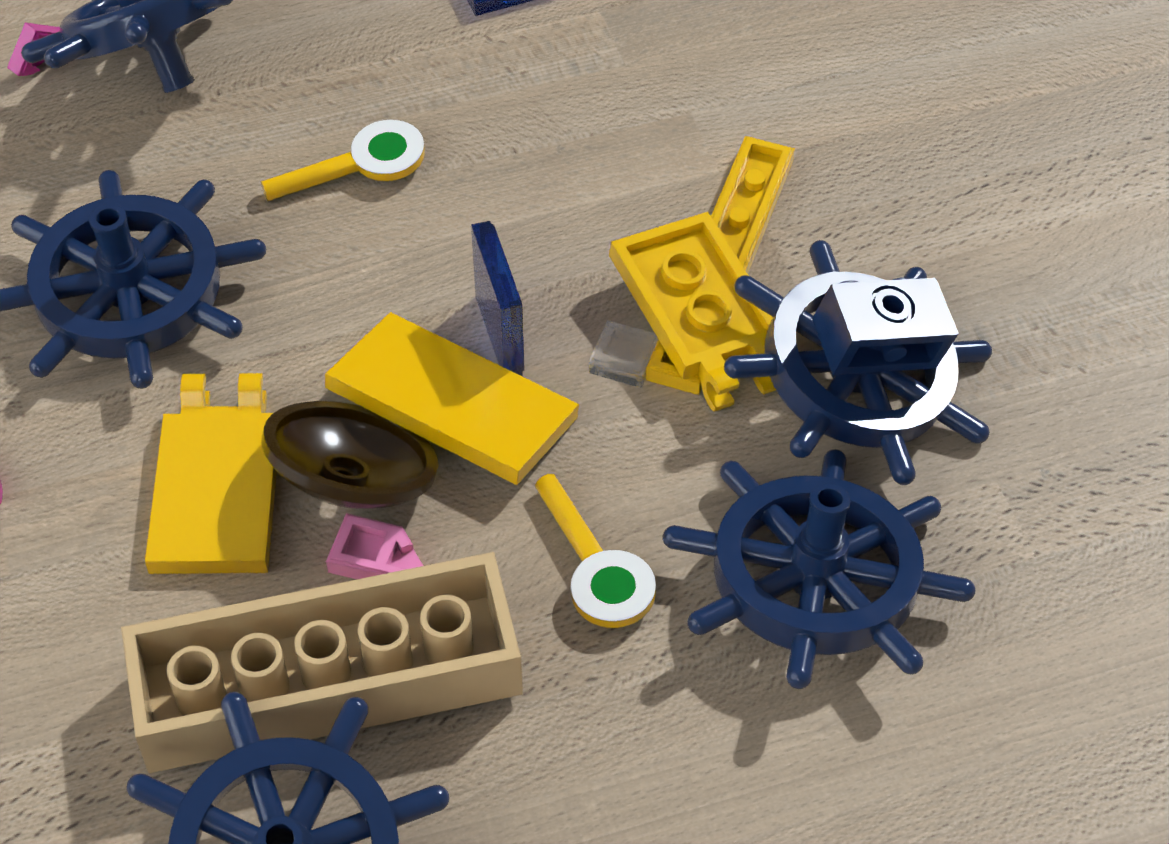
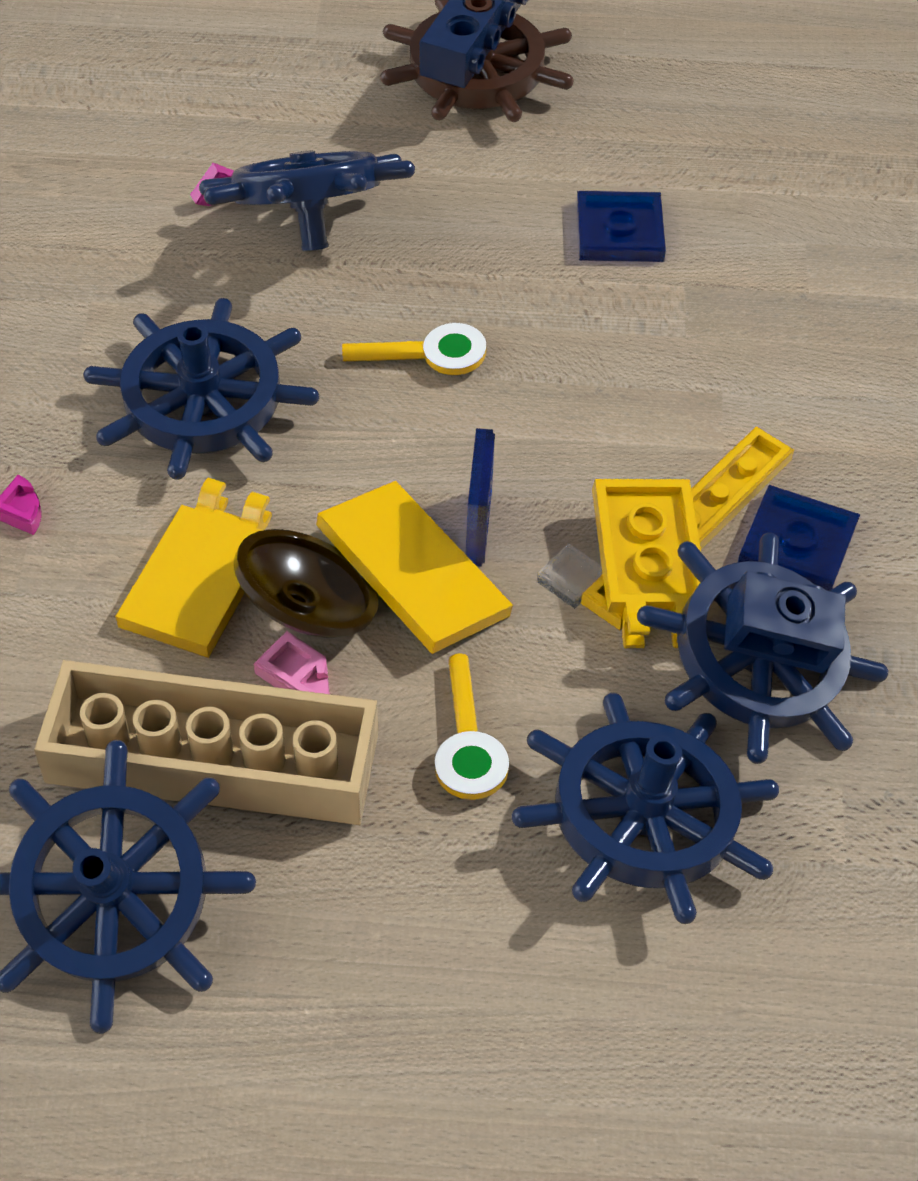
camera: 20 degrees right, 0 degrees up
none -> clear blue tile [738,485,860,591]

